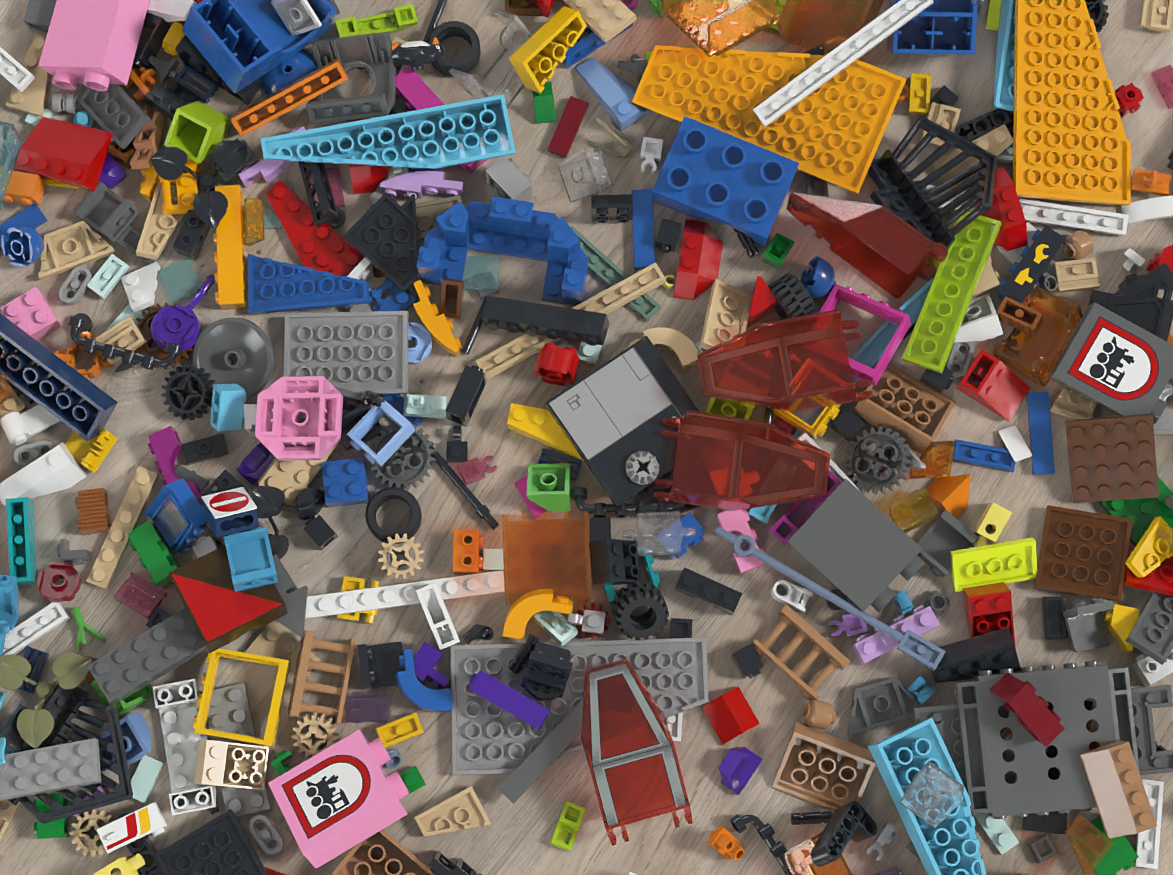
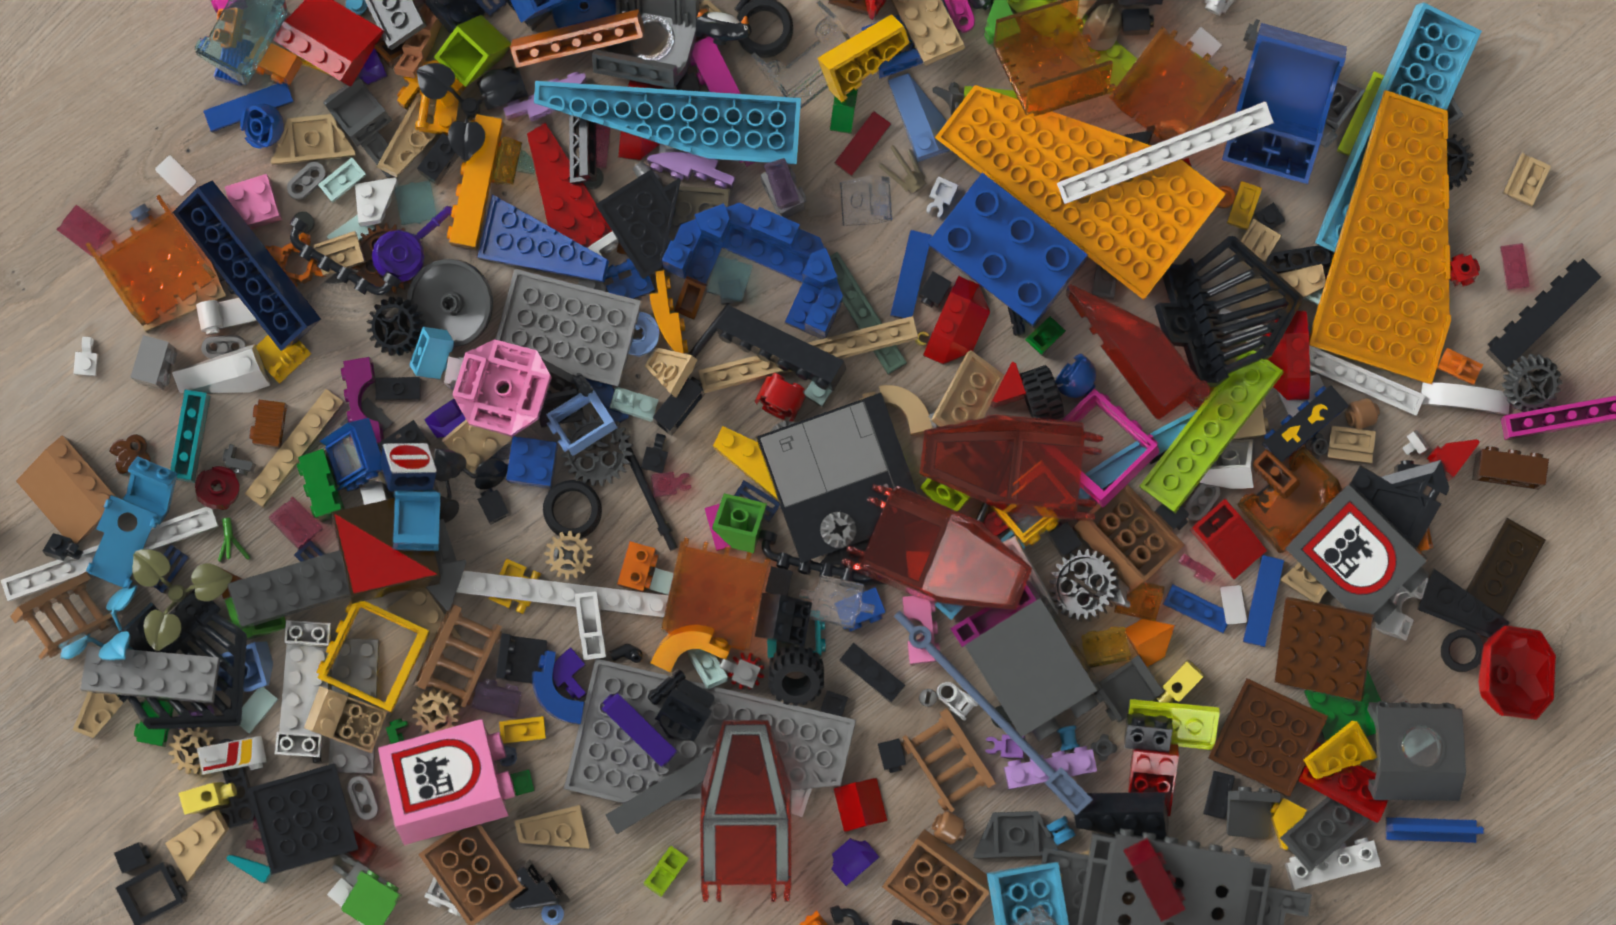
camera: 20 degrees right, 5 degrees up
black bracket [591,194,633,223] -> none
none -> tan wing [645,347,698,398]
none -> clear purple brick [764,158,800,210]
none -> light grey hinge [919,689,937,707]
none -> black brick [1124,713,1173,753]
none -> clear pink plate [1178,554,1216,583]

